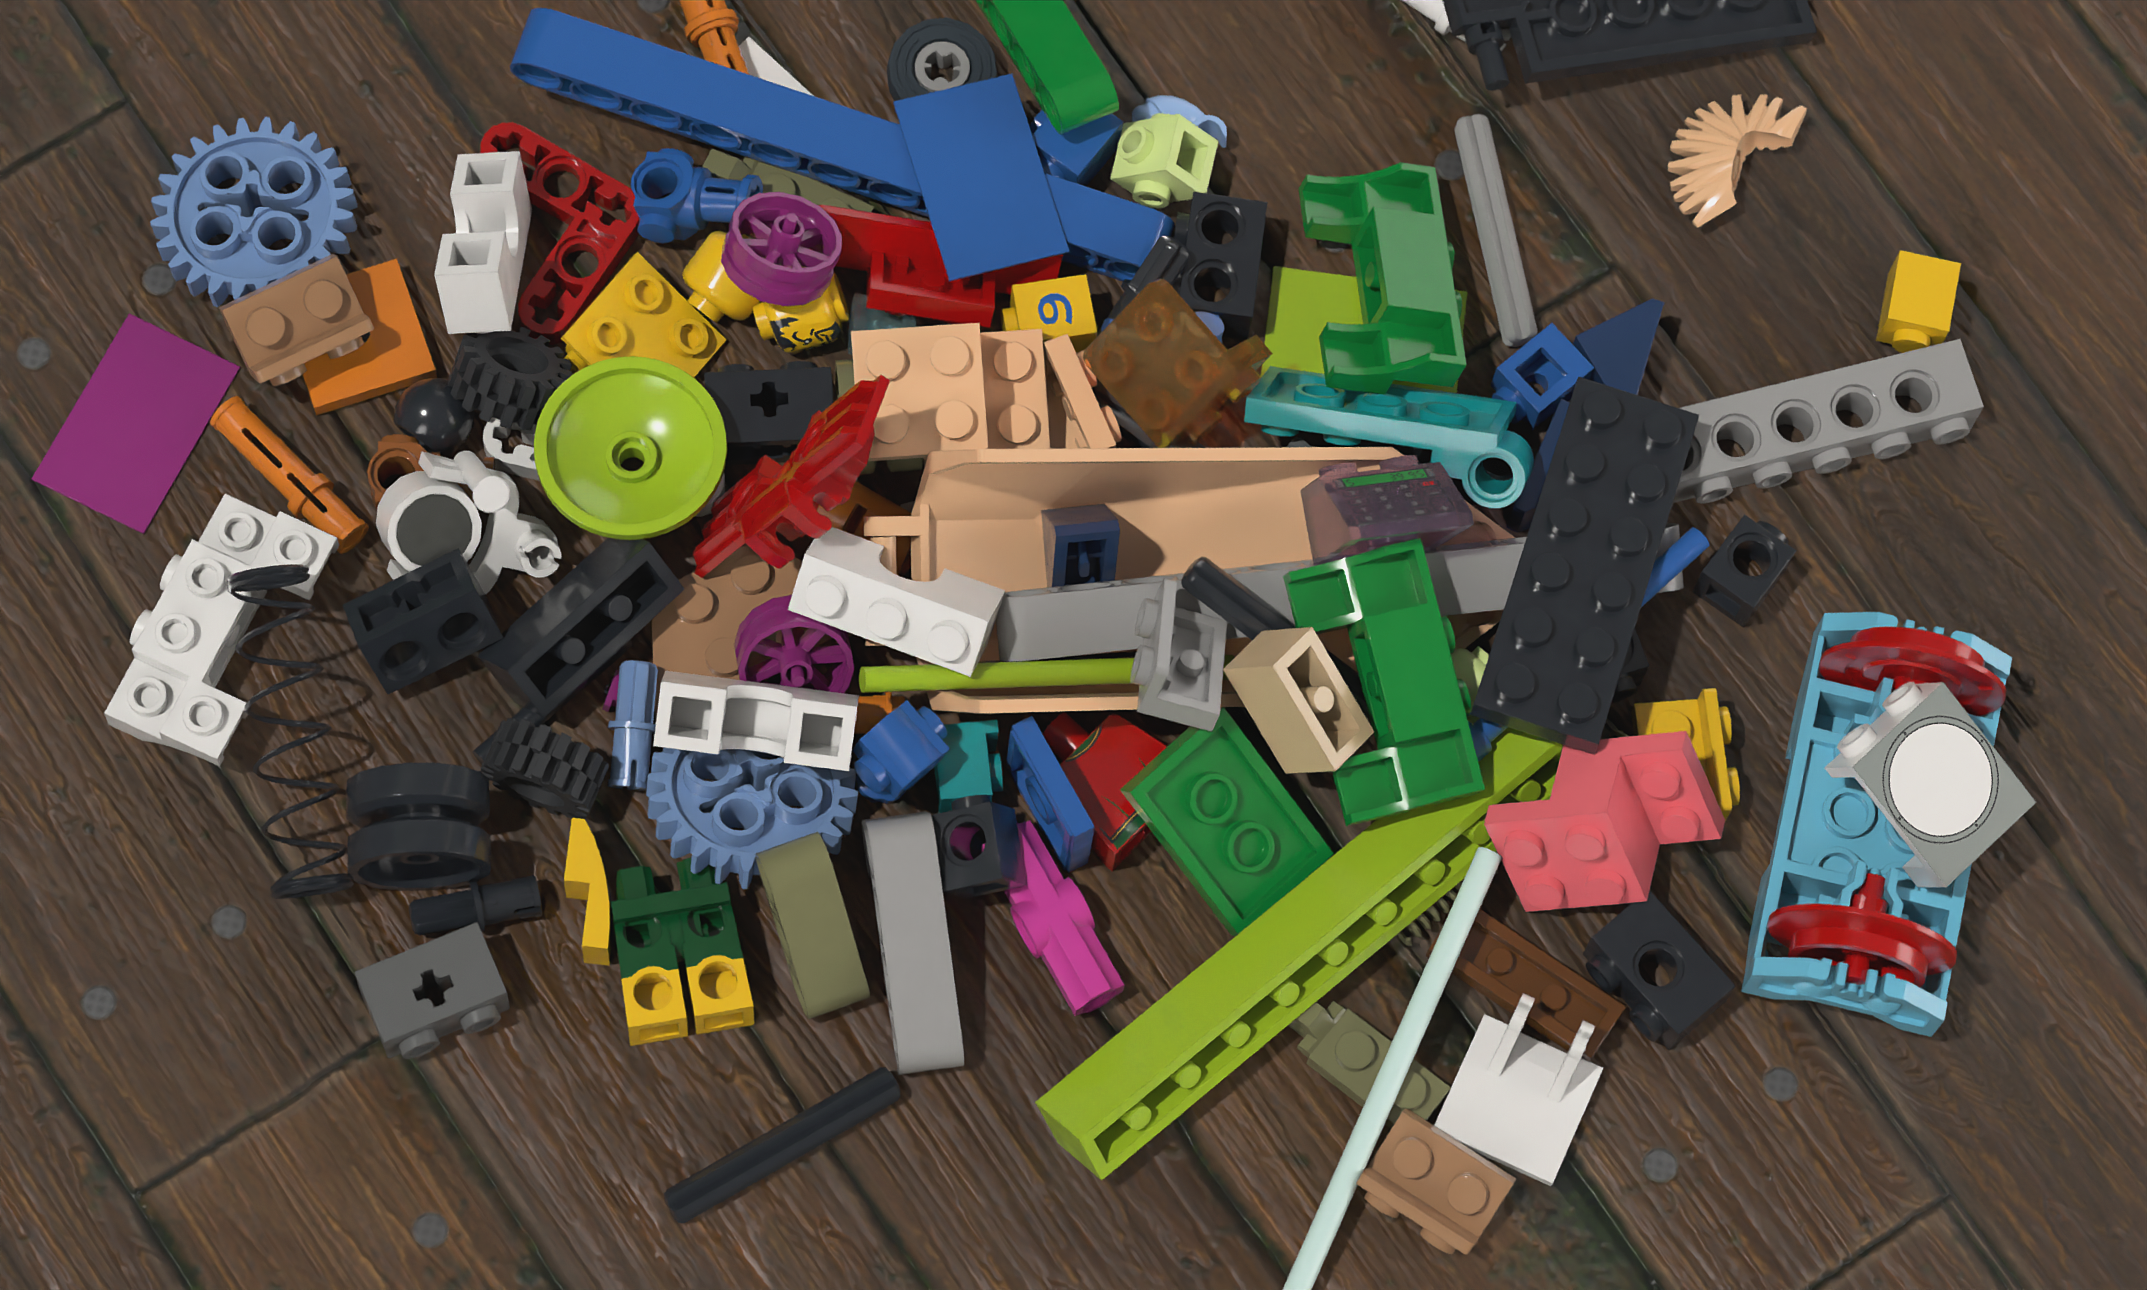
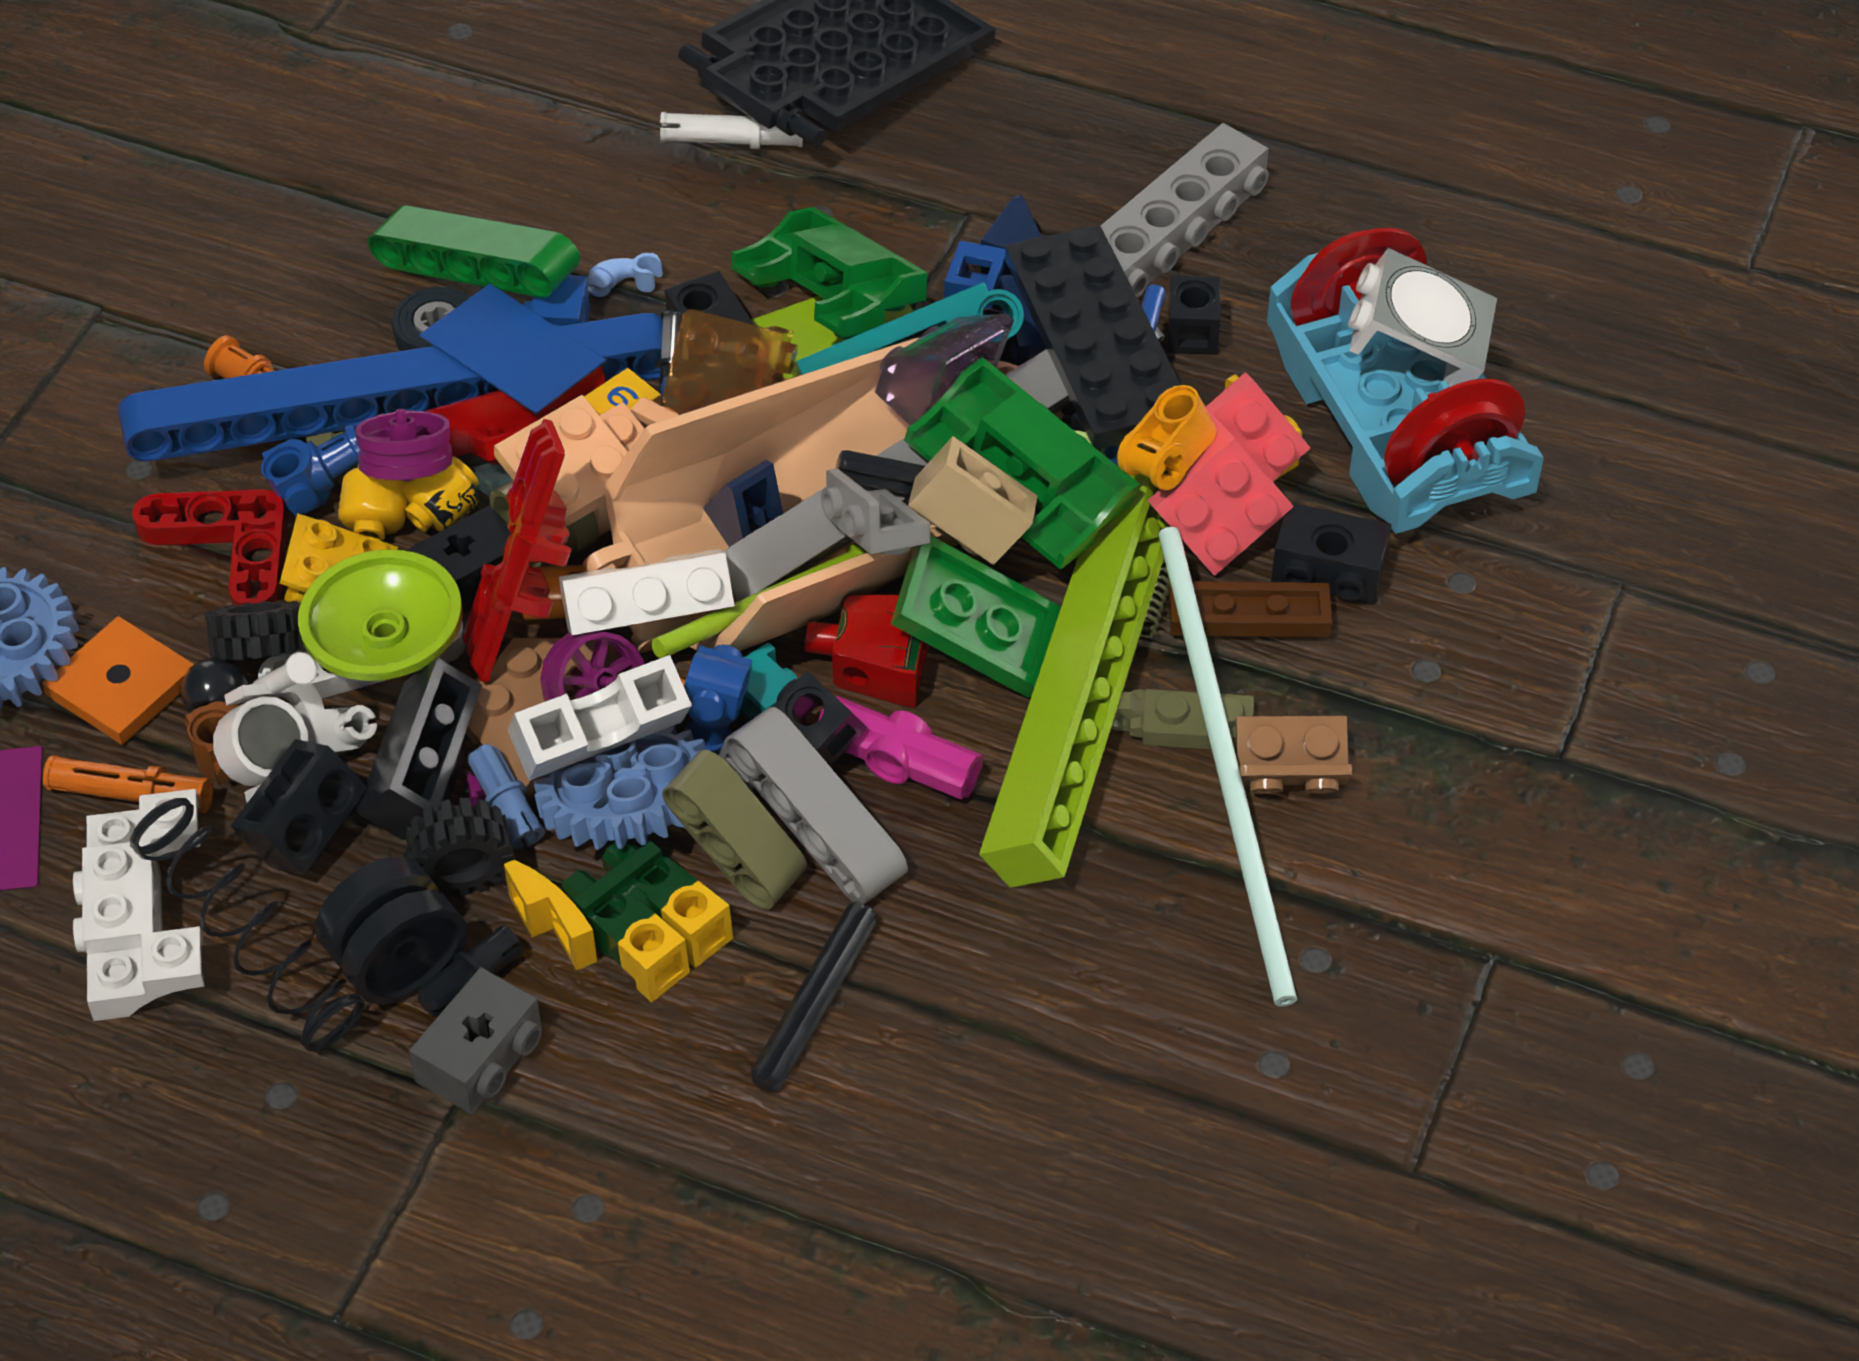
camera: 25 degrees left, 20 degrees down
medium nougat bracket [219,254,375,386] -> none
white arch [434,151,532,334] -> none
blue tile [1006,716,1095,873] -> none
yellowish green brick [1110,113,1218,208] -> none
white plate [1434,993,1603,1186] -> none
light grey axle [1454,114,1538,347] -> none
light nougat hair [1668,94,1807,228] -> none
yellow brick [1876,250,1961,353] -> none
none -> light orange piece [1117,385,1217,491]

